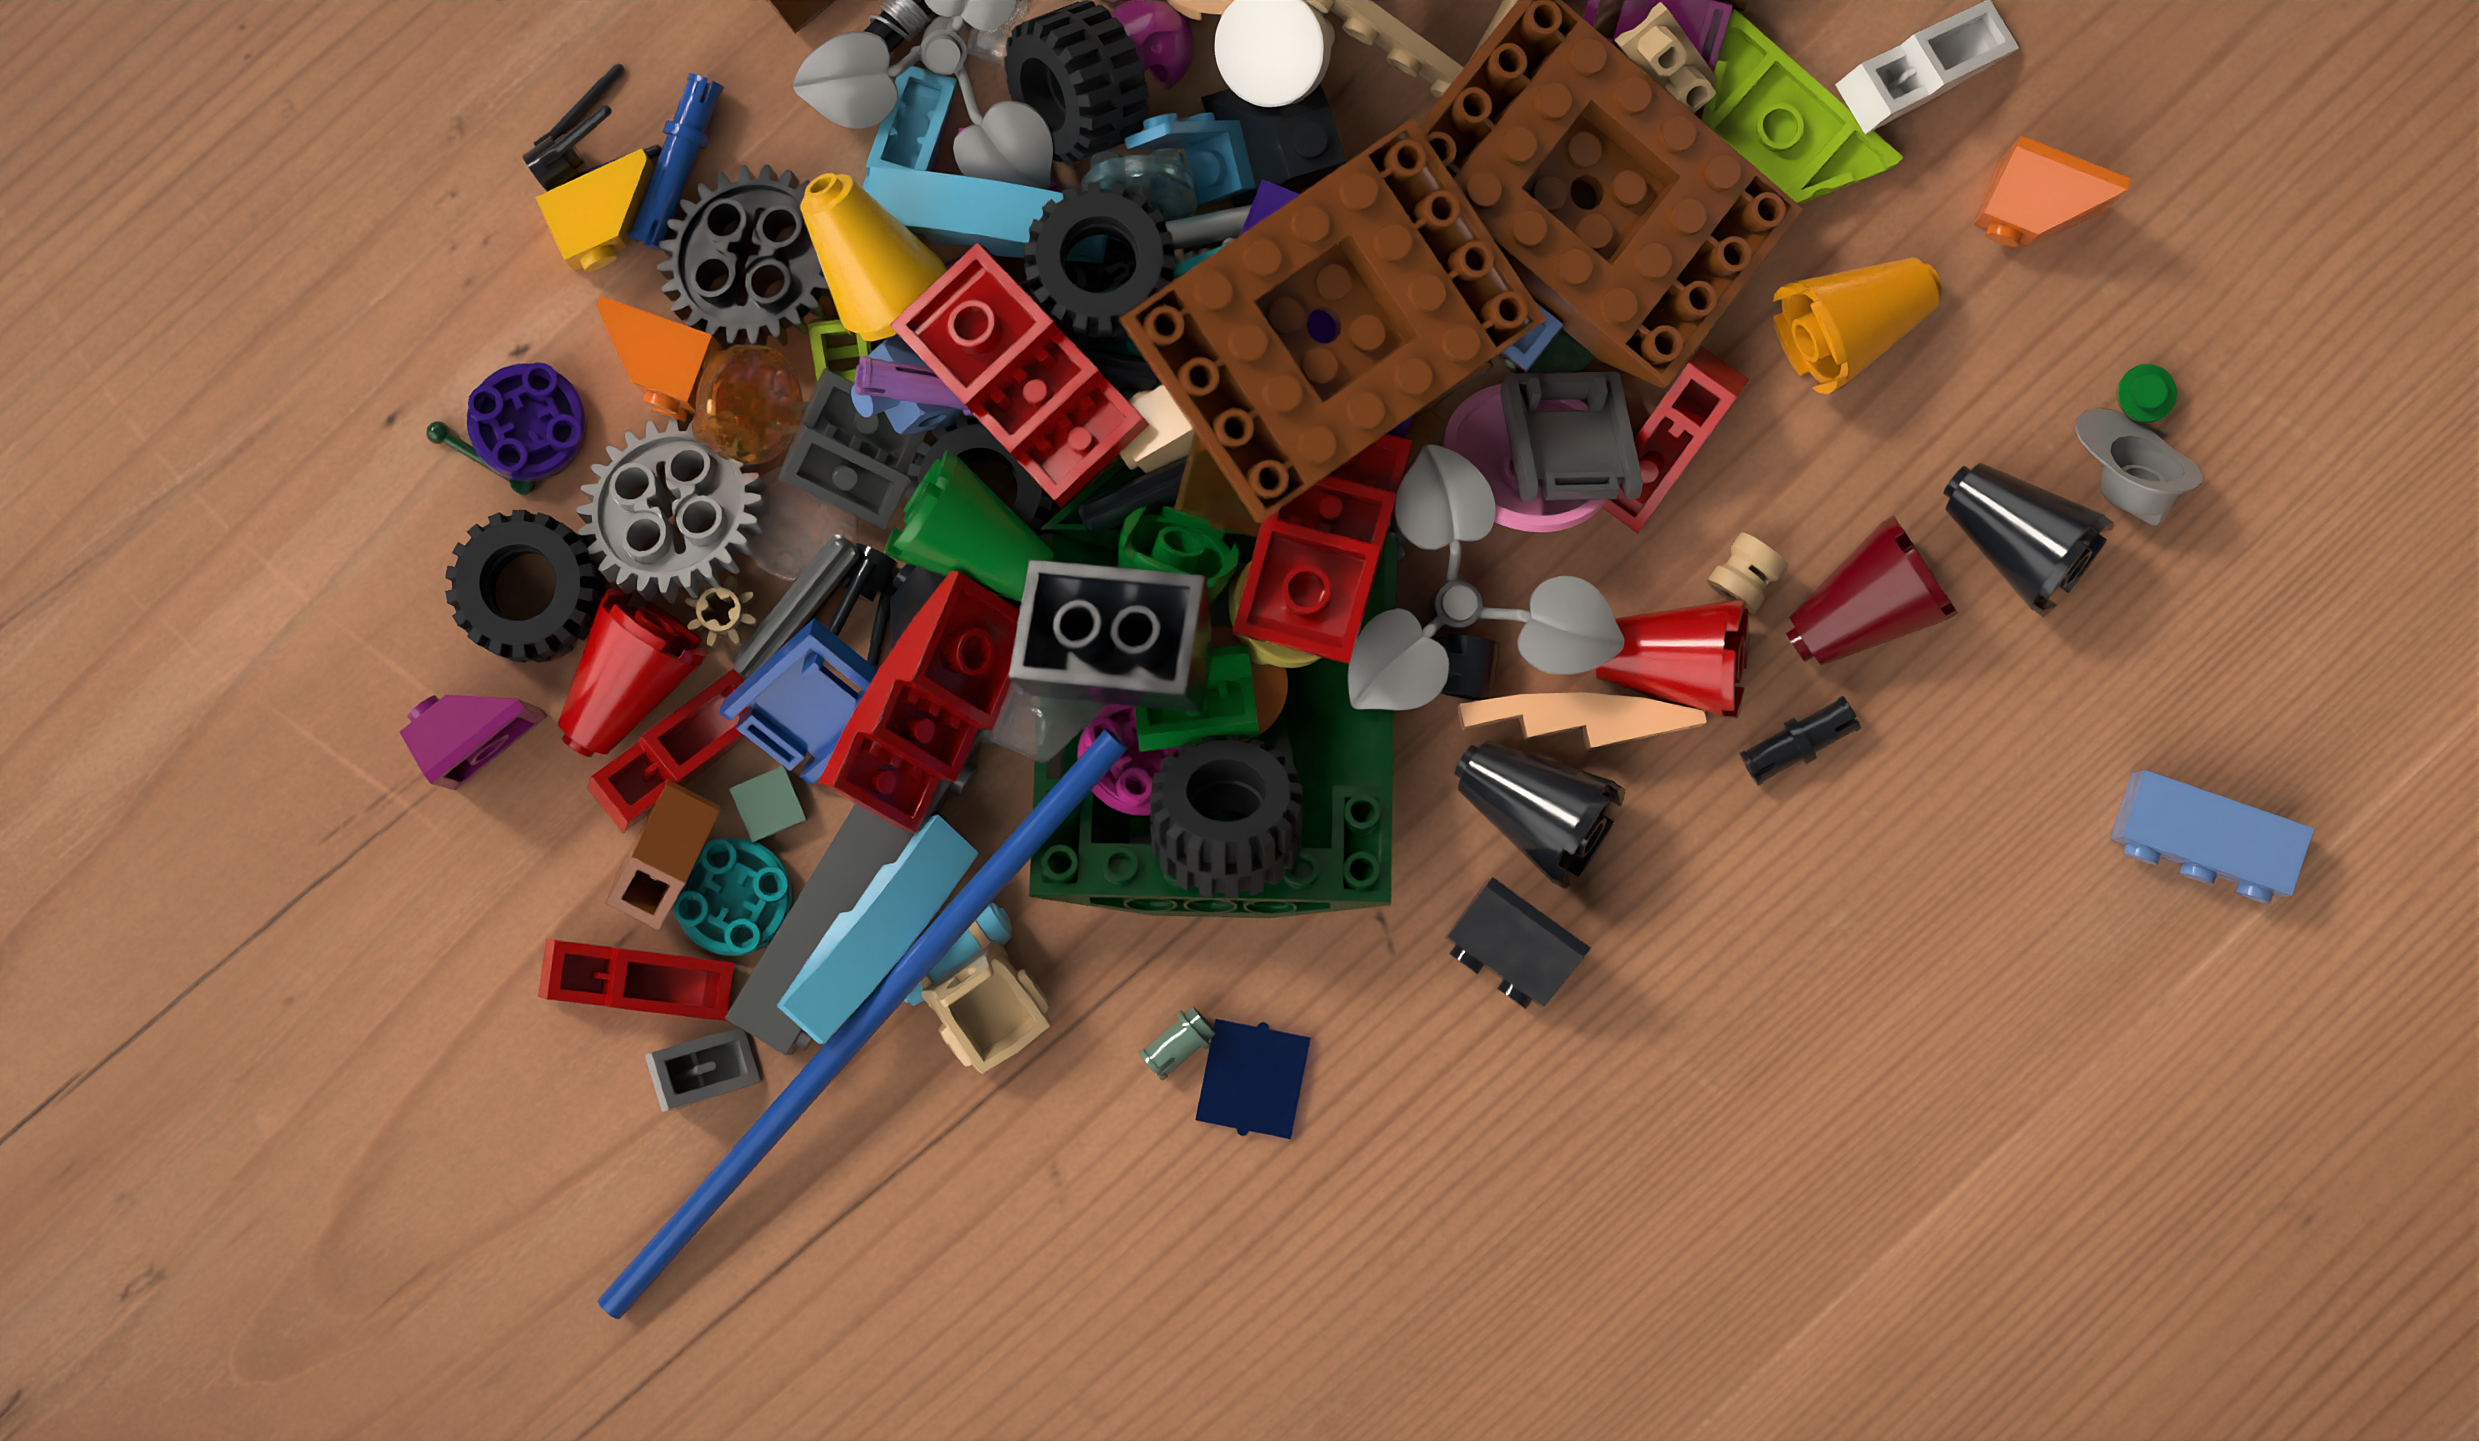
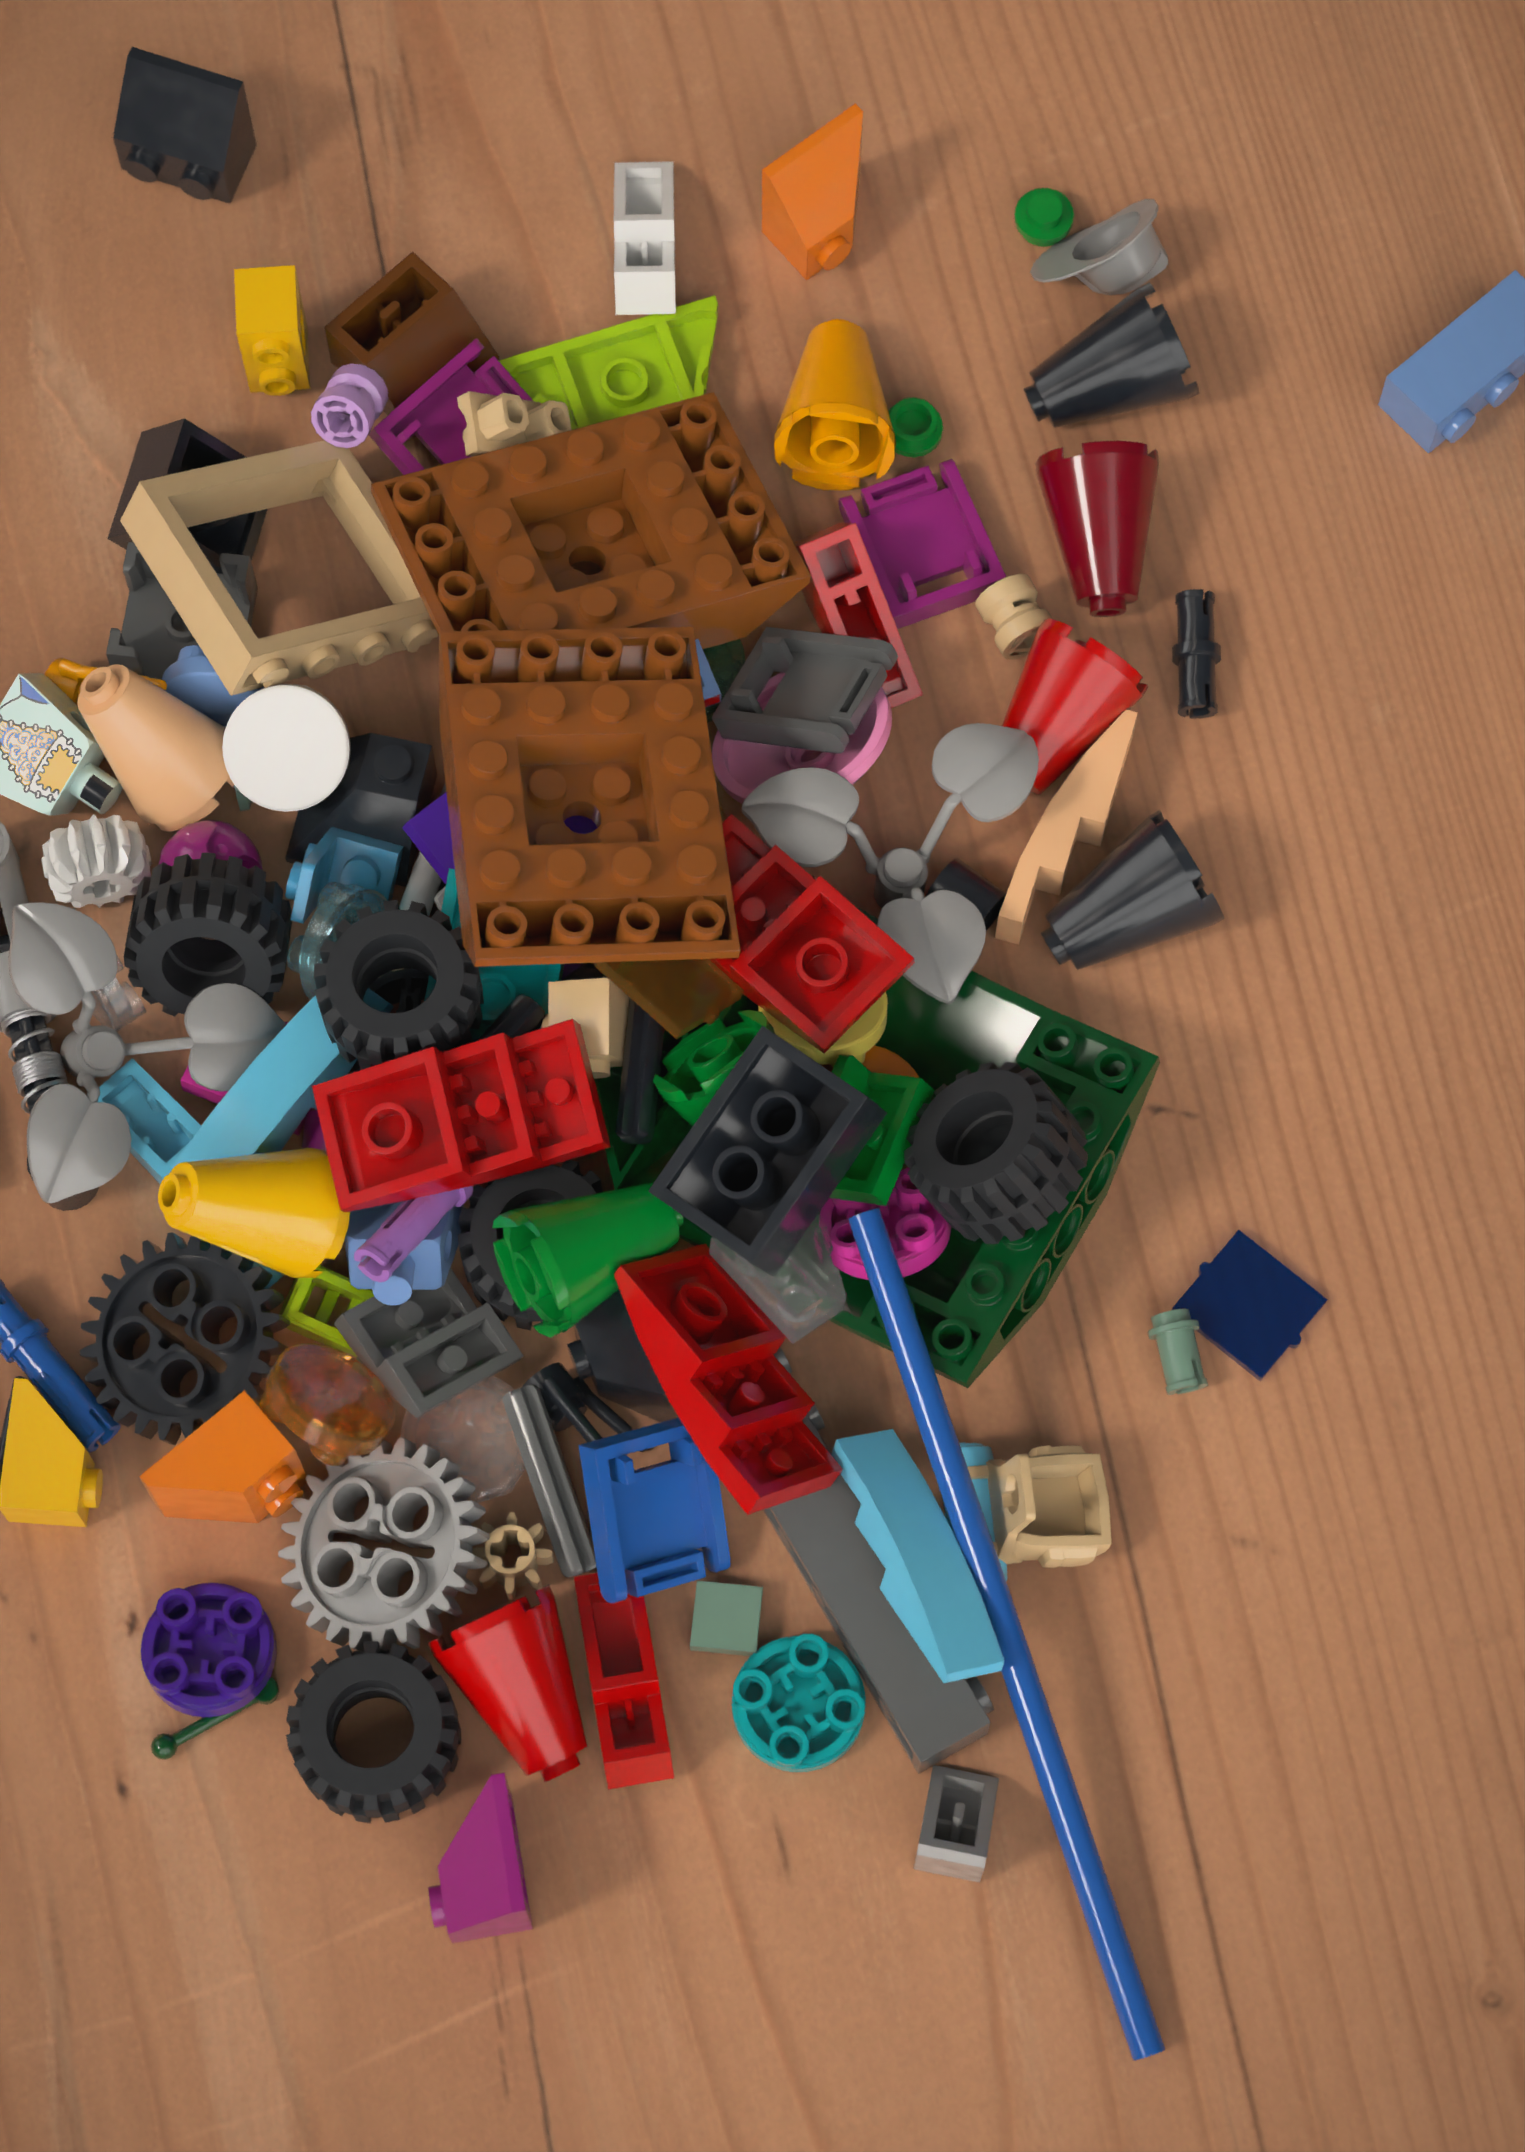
camera: 65 degrees left, 15 degrees down
red slope [538,938,734,1021] -> none
dark orange slope [605,780,721,930] -> none
black slope [1445,877,1591,1009] -> none
none -> magenta container [838,459,1006,629]
none -> green plate [888,397,943,457]

